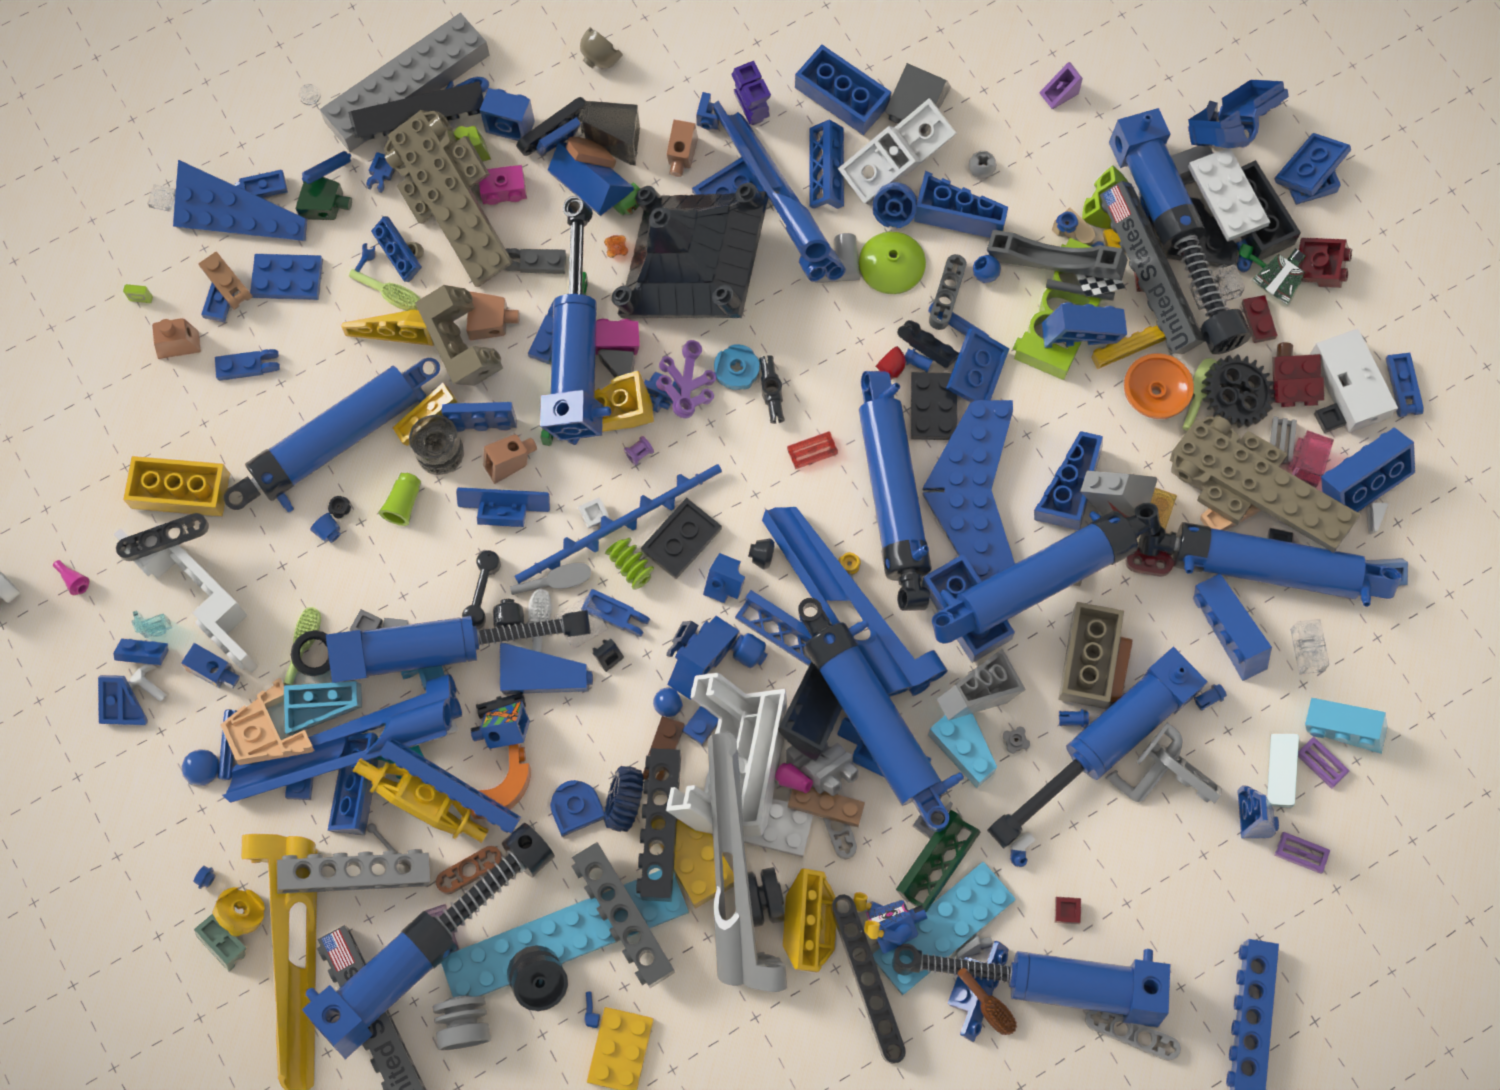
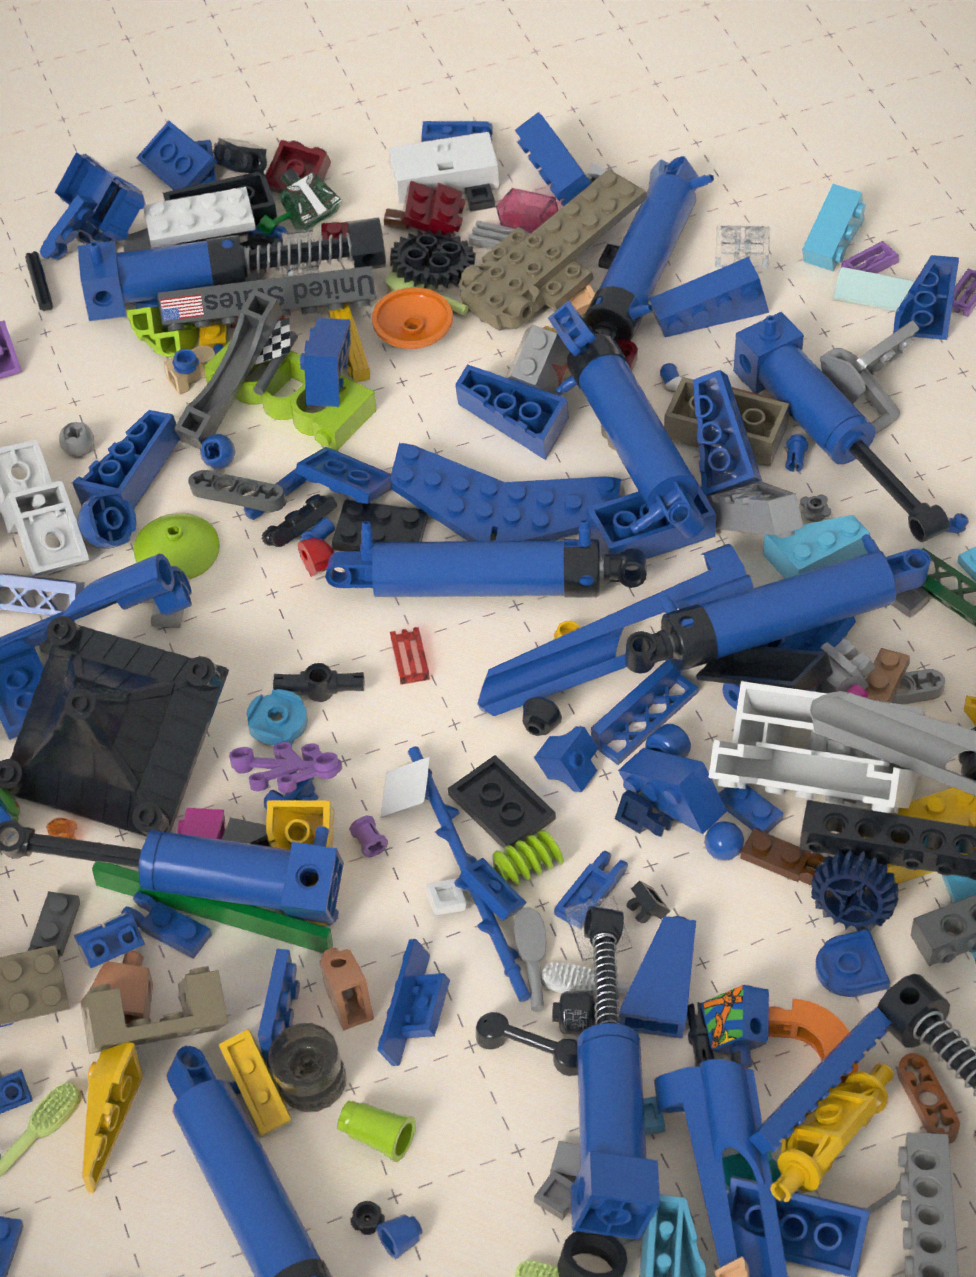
camera: 80 degrees left, 20 degrees down
none -> black axle [25,251,53,312]
none -> blue hinge [39,195,98,260]
none -> blue hips [74,911,145,968]
none -> black hinge [213,138,267,173]
none -> white sticker [380,757,430,817]
none -> blue plate [459,858,527,921]
none -> blue plate [548,300,597,357]
none -> blue arm [660,363,682,391]
none -> blue wedge [693,370,762,498]

